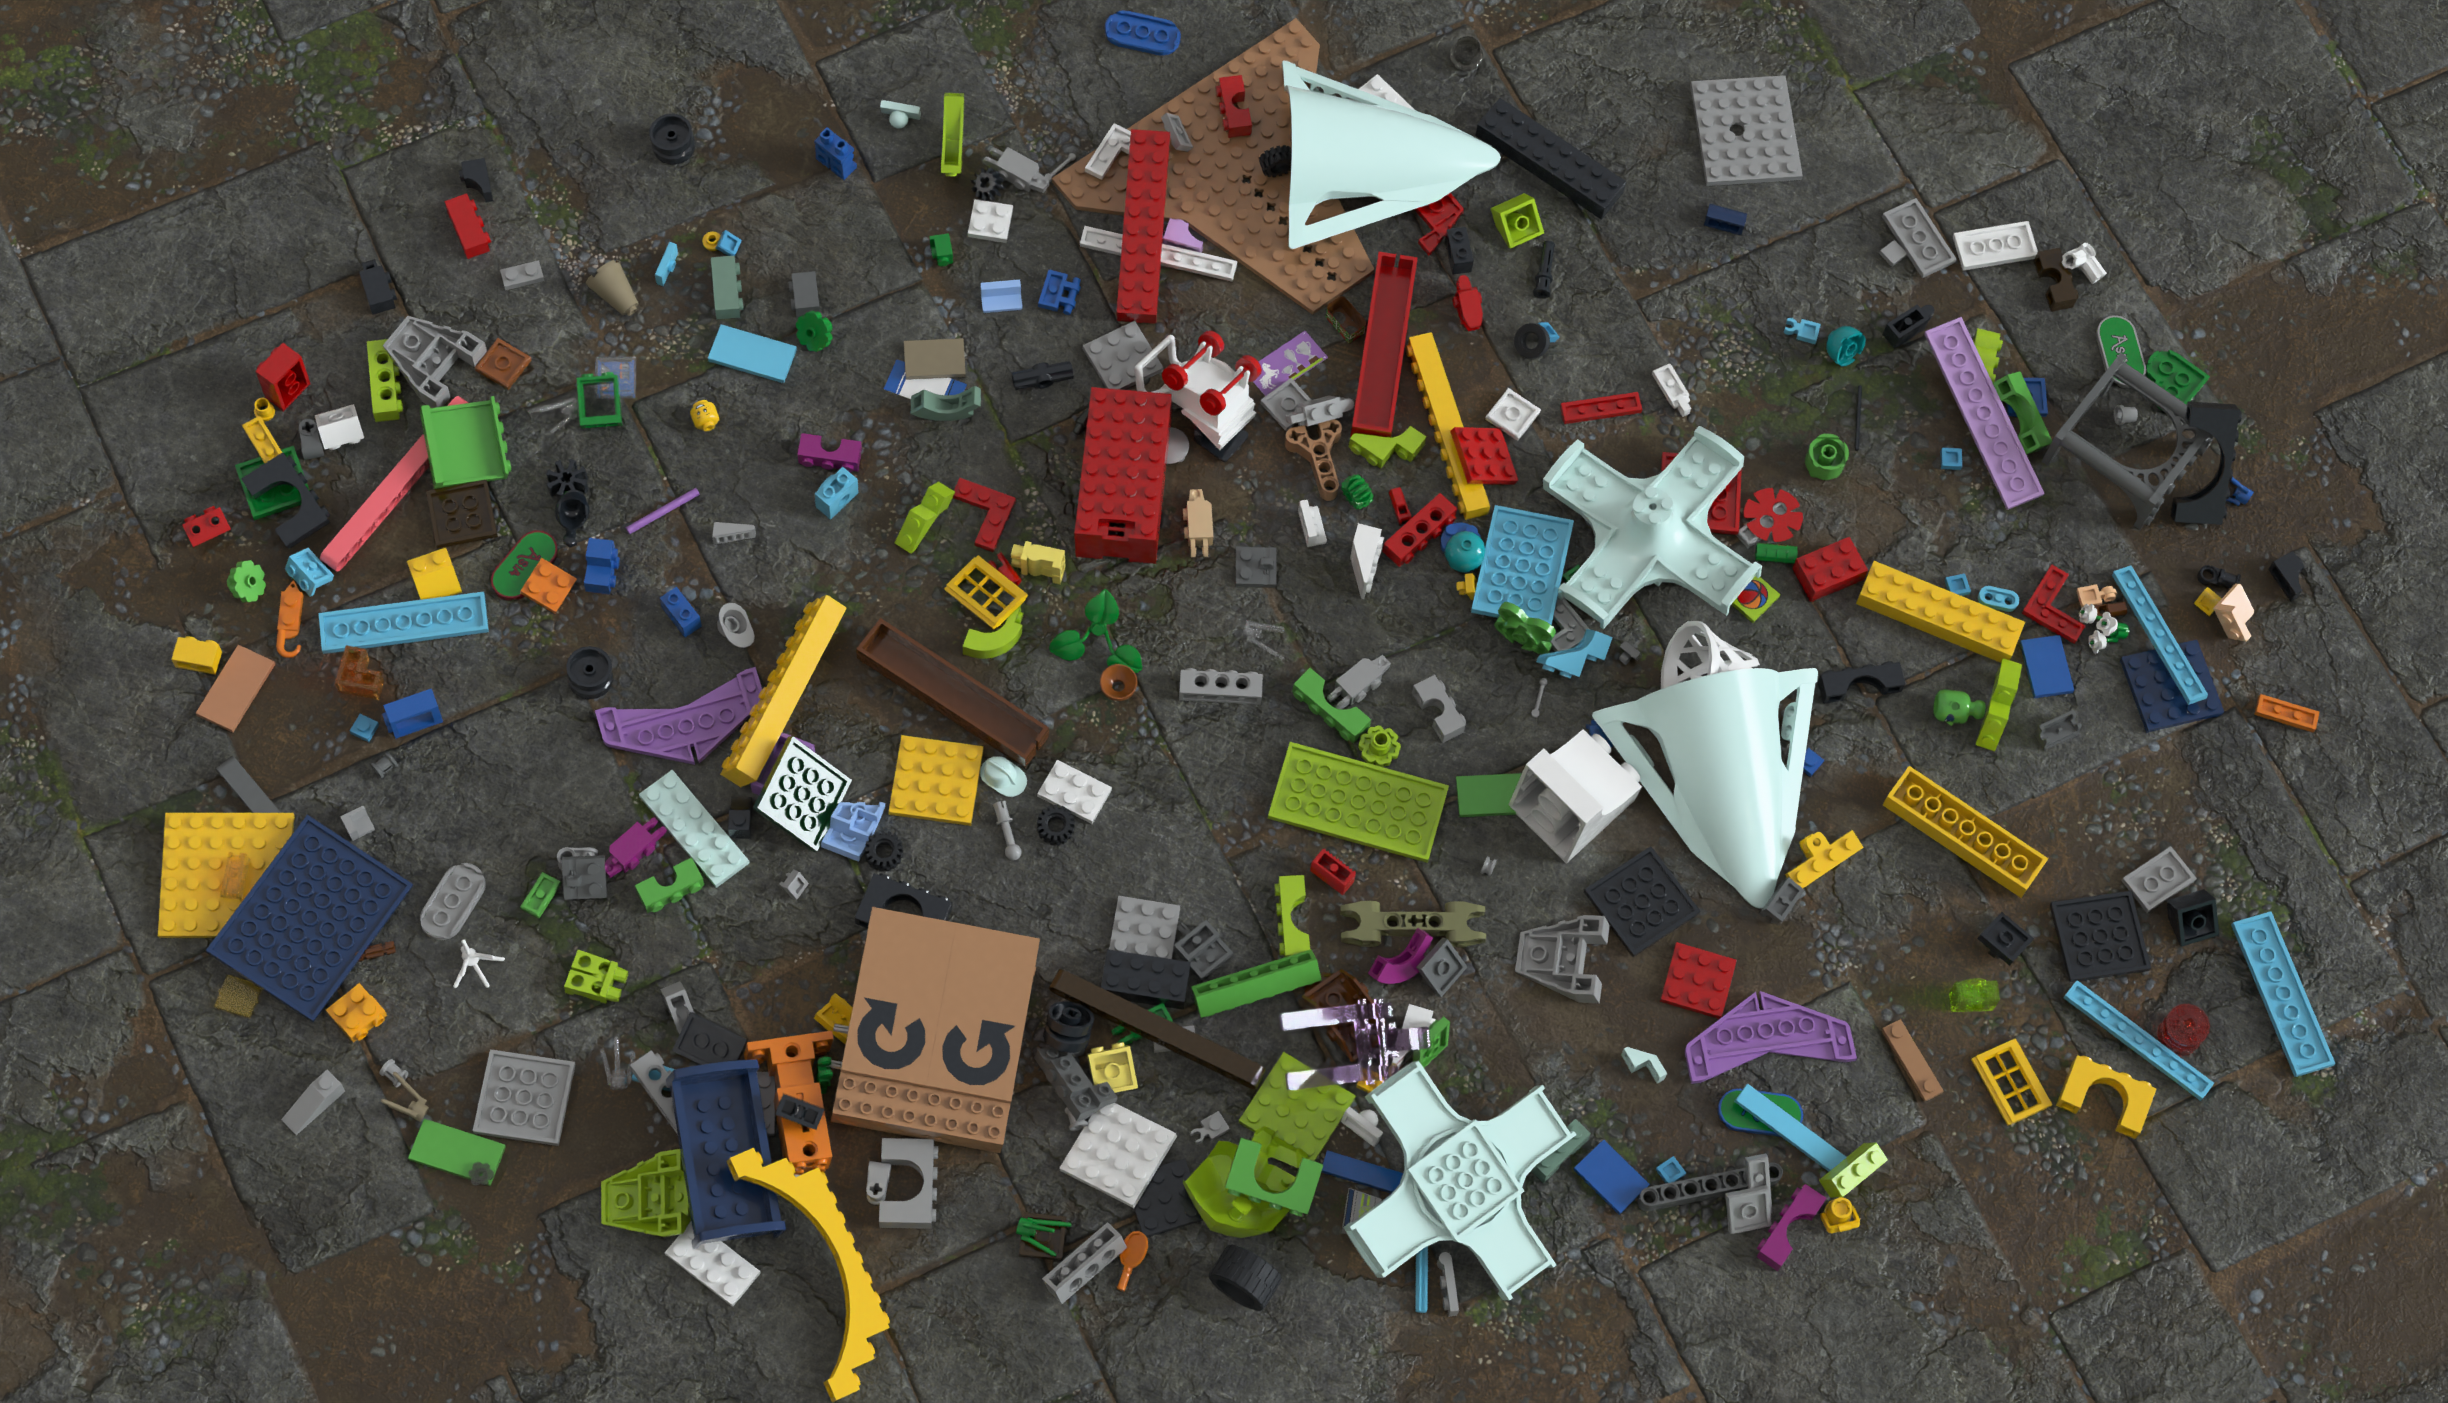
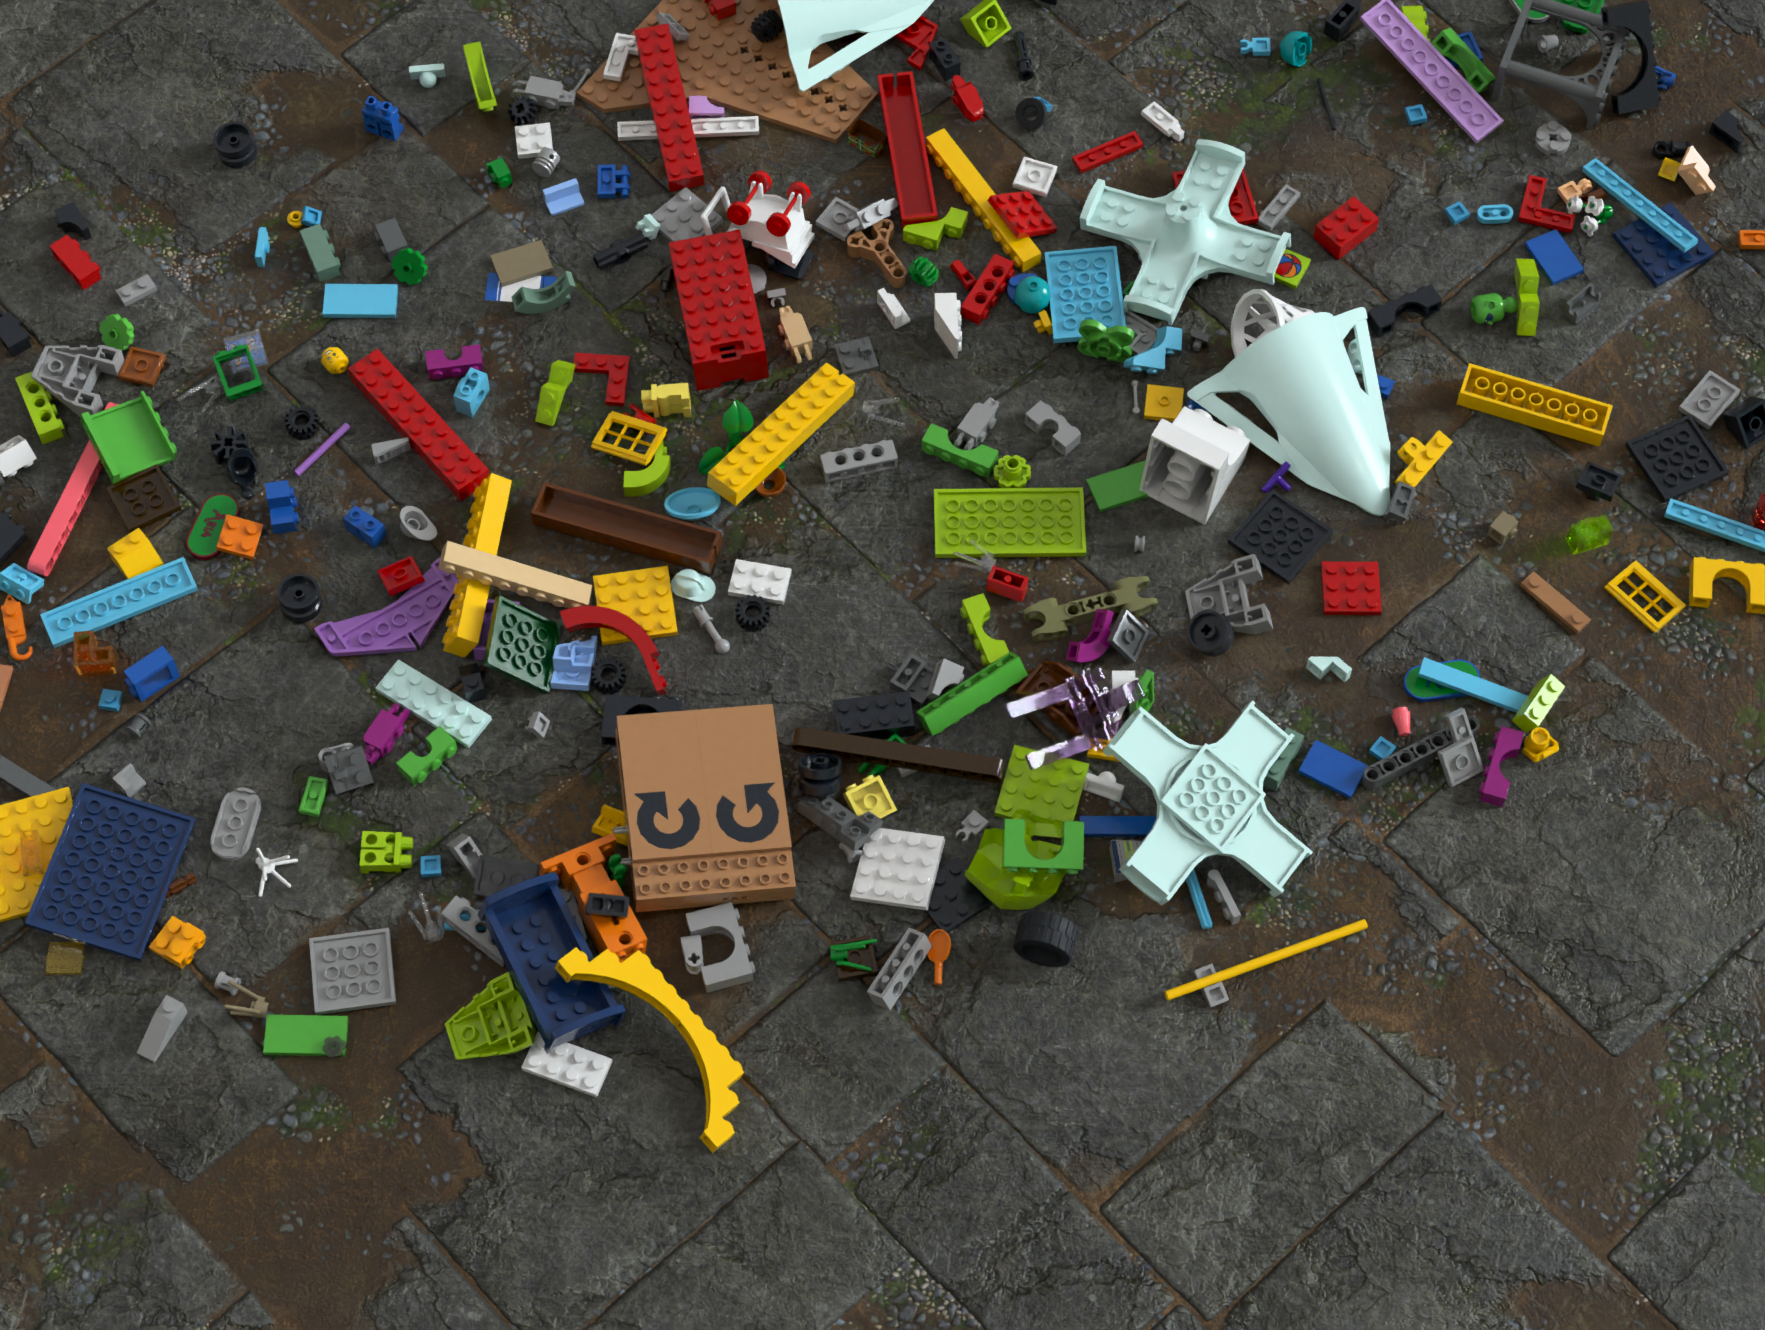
camera: 10 degrees left, 5 degrees down
dark tan cone [586,260,639,316] -> none
light grey plate [1109,896,1180,959] -> none
medium lavender sticker [1253,331,1328,396] -> none
medium lavender wing [1685,991,1857,1084] -> none
red piece [1744,488,1803,542] -> none
green axle [1755,543,1798,564] -> none
bright green brick [1805,434,1849,480] -> none
yellow brick [1856,561,2025,663] -> none
none -> bright green plant [99,314,134,351]
none -> black tyre [284,404,320,440]
none -> red brick [348,348,490,501]
none -> red plate [377,556,425,596]
none -> dark azure plate [421,855,442,878]
none -> tan brick [438,541,592,608]
none -> light grey piece [531,147,560,178]
none -> red arch [560,606,667,696]
none -> light aqua tile [635,214,661,240]
none -> medium azure dish [664,487,721,521]
none -> yellow piece [707,362,855,506]
none -> light grey tile [766,288,786,307]
none -> light grey arch [926,658,964,700]
none -> clear plant [953,539,997,573]
none -> yellow plate [1144,384,1184,422]
none -> yellow piece [1164,919,1368,1001]
none -> black wheel [1187,610,1235,657]
none -> light grey slope [1193,963,1229,1008]
none -> dark purple piece [1261,461,1292,493]
none -> coral cone [1391,707,1411,737]
none -> dark tan brick [1487,511,1519,545]
none -> light grey plate [1535,121,1572,155]

